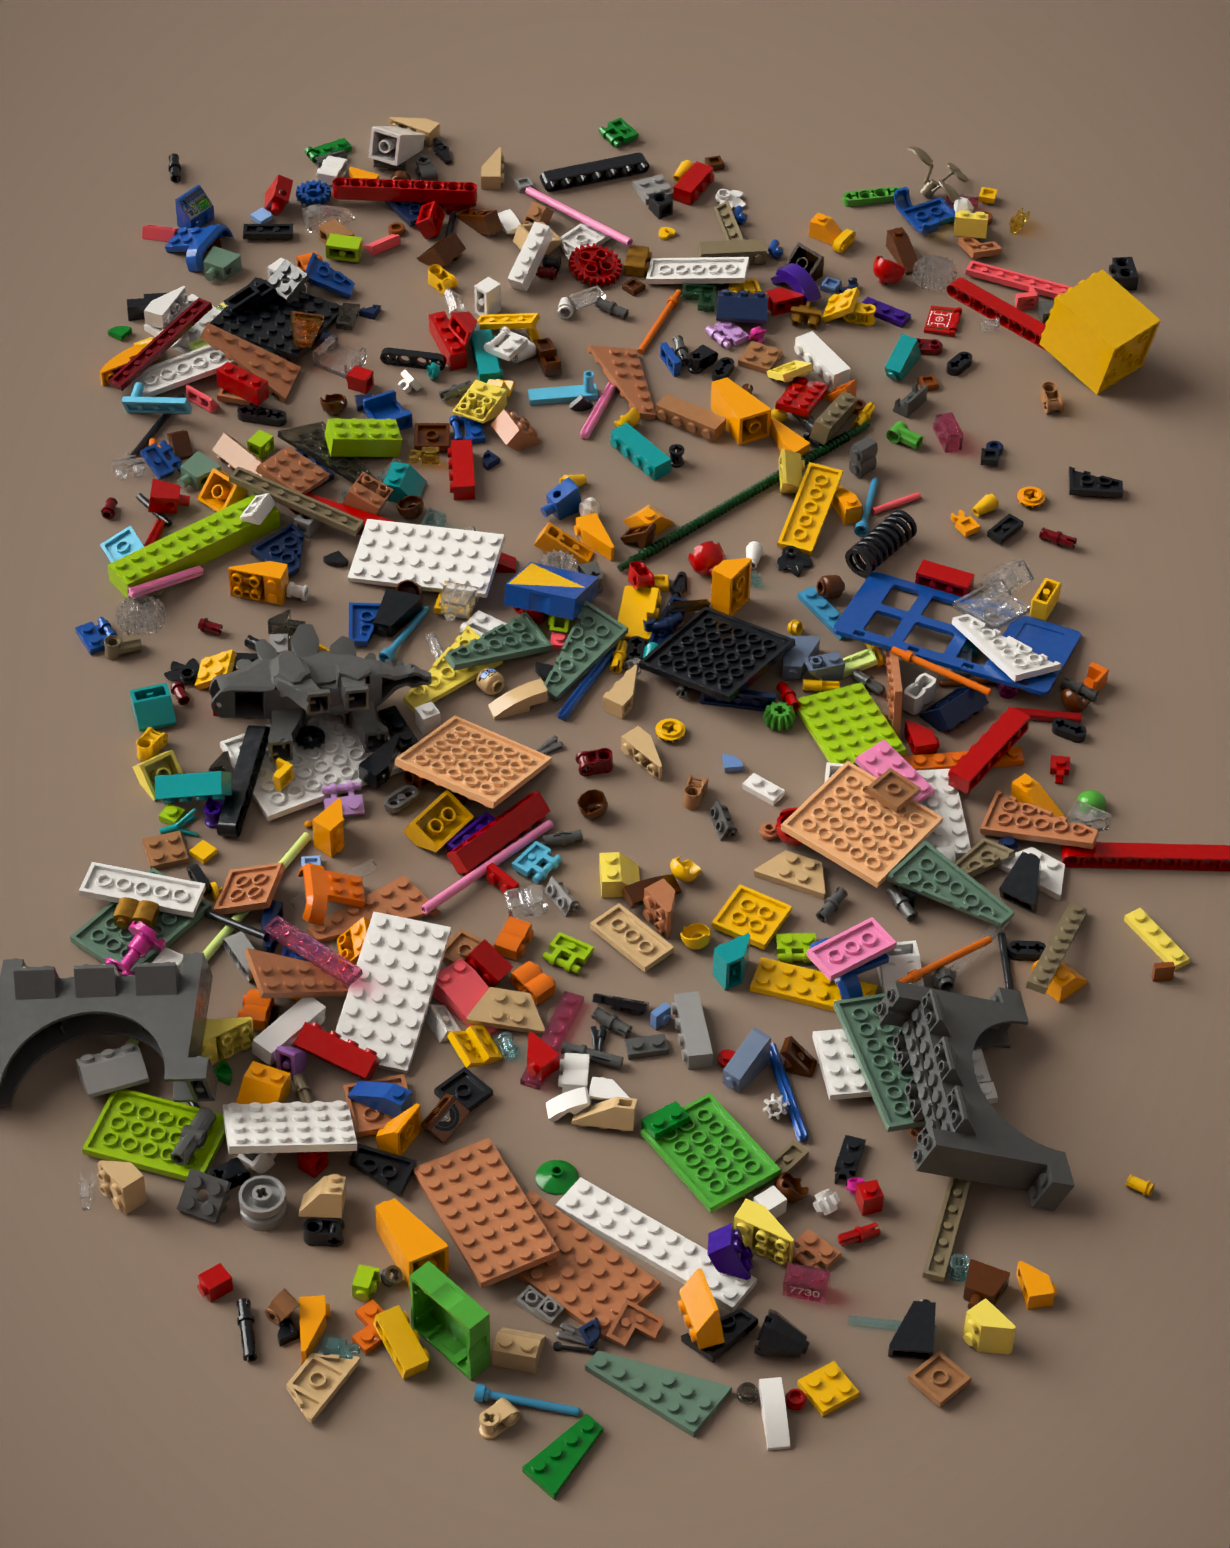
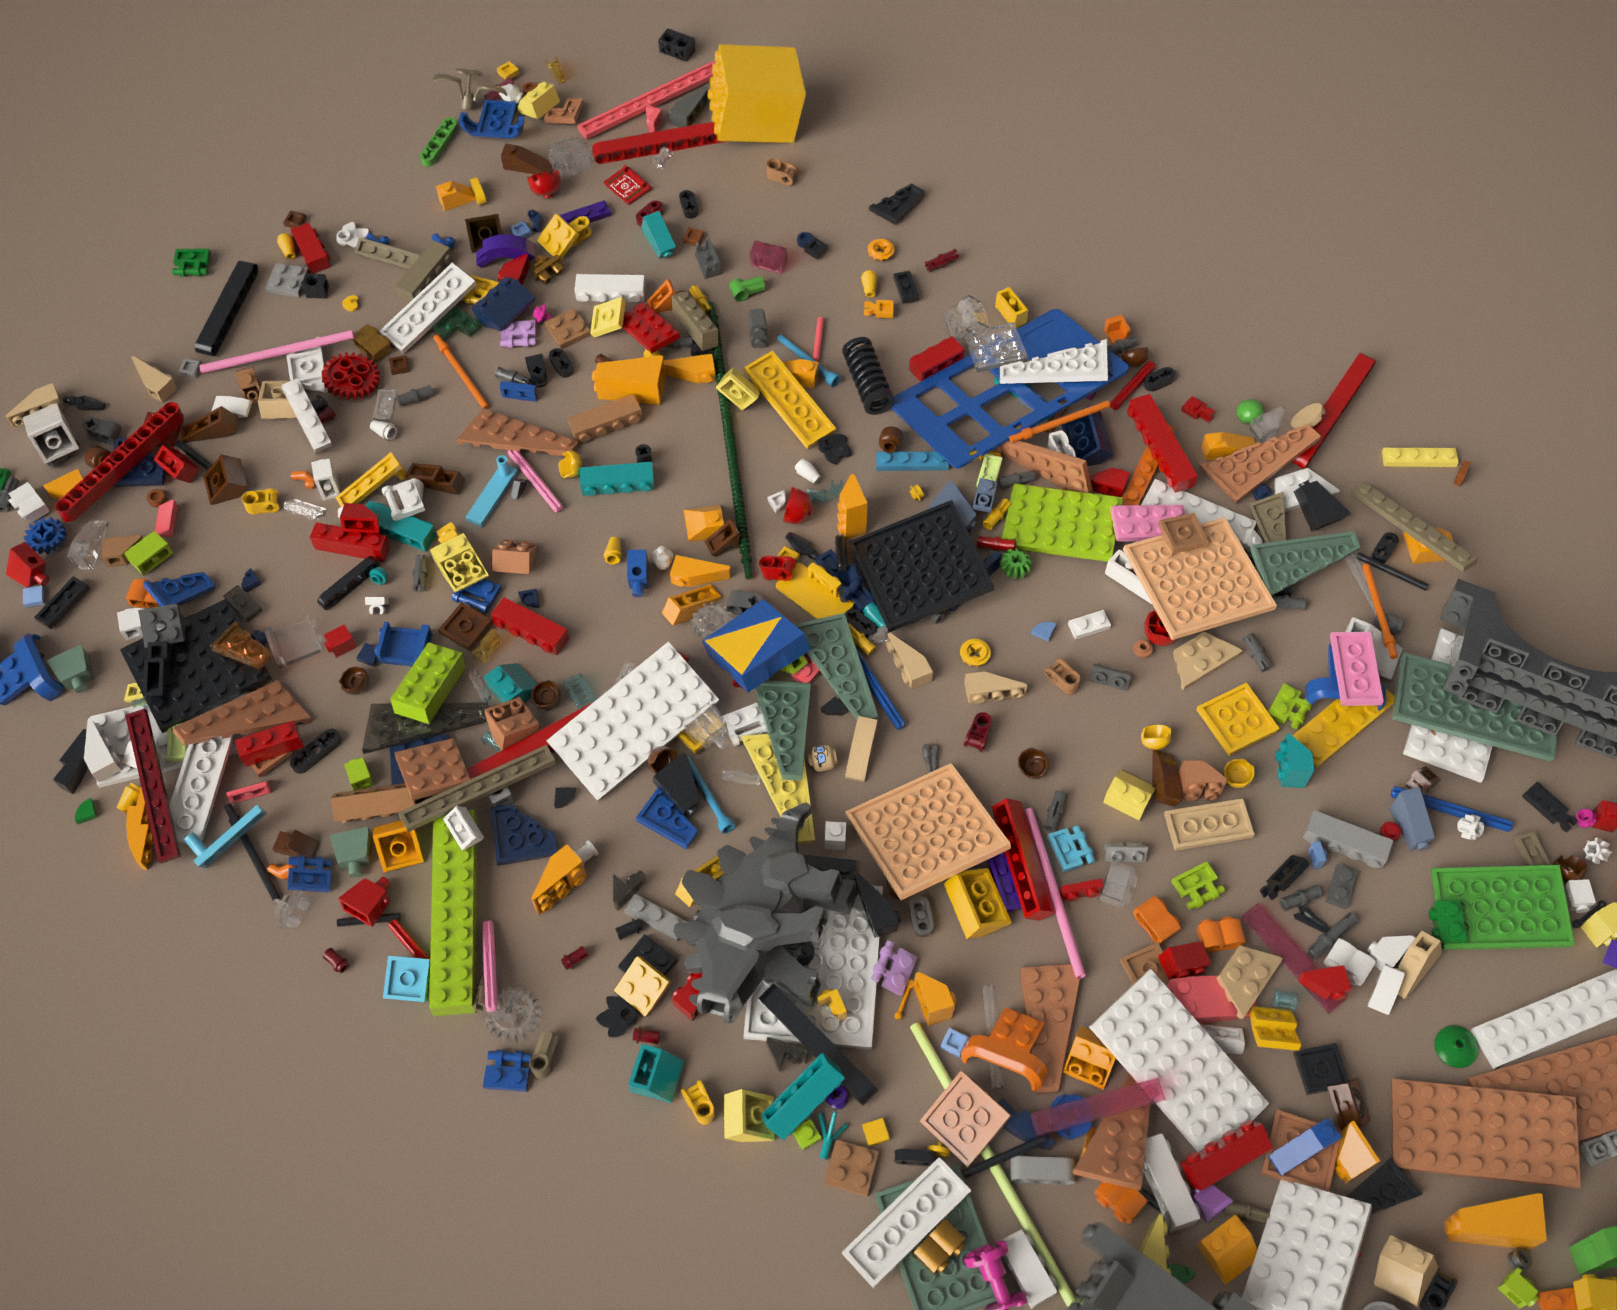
camera: 55 degrees left, 15 degrees up
none -> tan tile [1291,403,1325,429]

